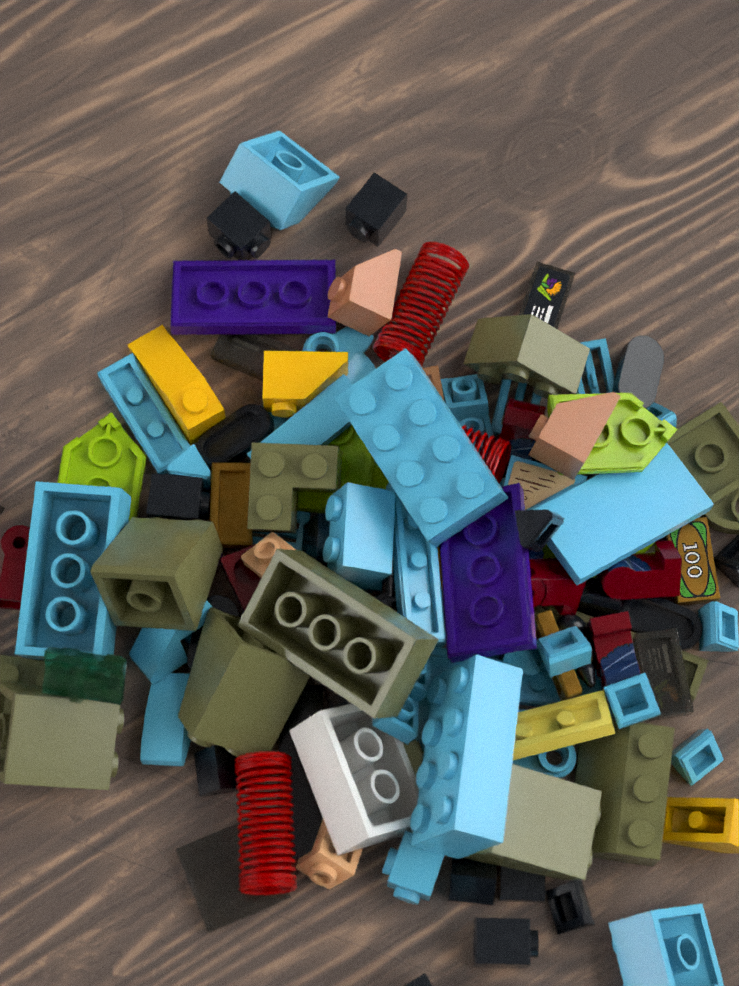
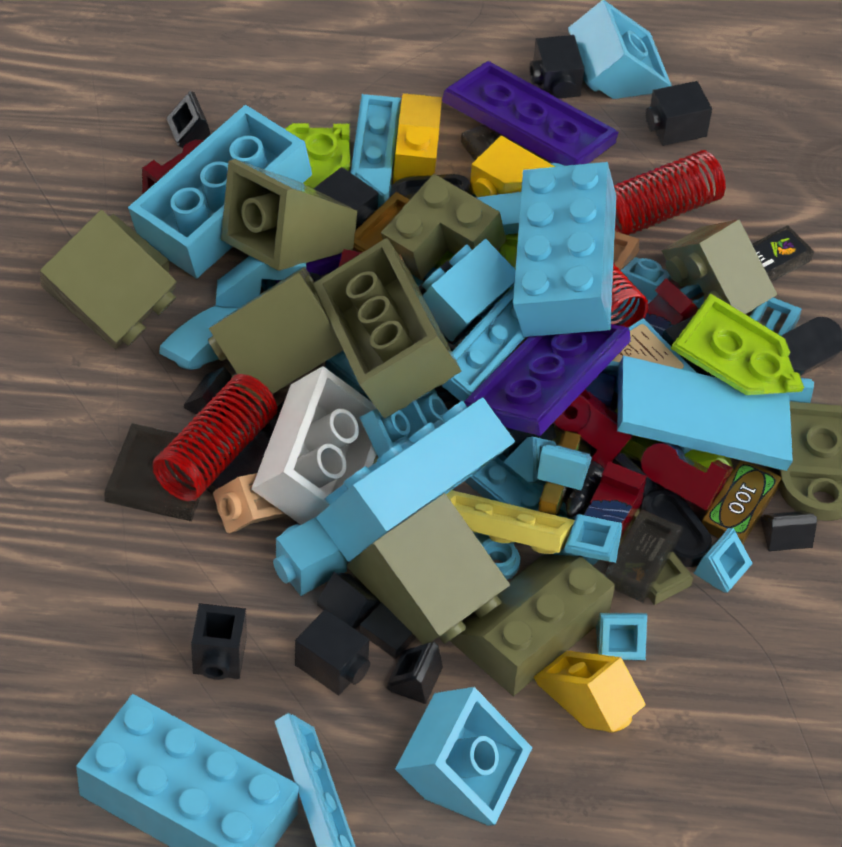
camera: 35 degrees right, 20 degrees down
clear green hips [42,647,127,705] -> none
slope [328,249,402,336] -> none
black slope [515,510,564,553] -> none
nougat slope [528,392,621,480] -> none

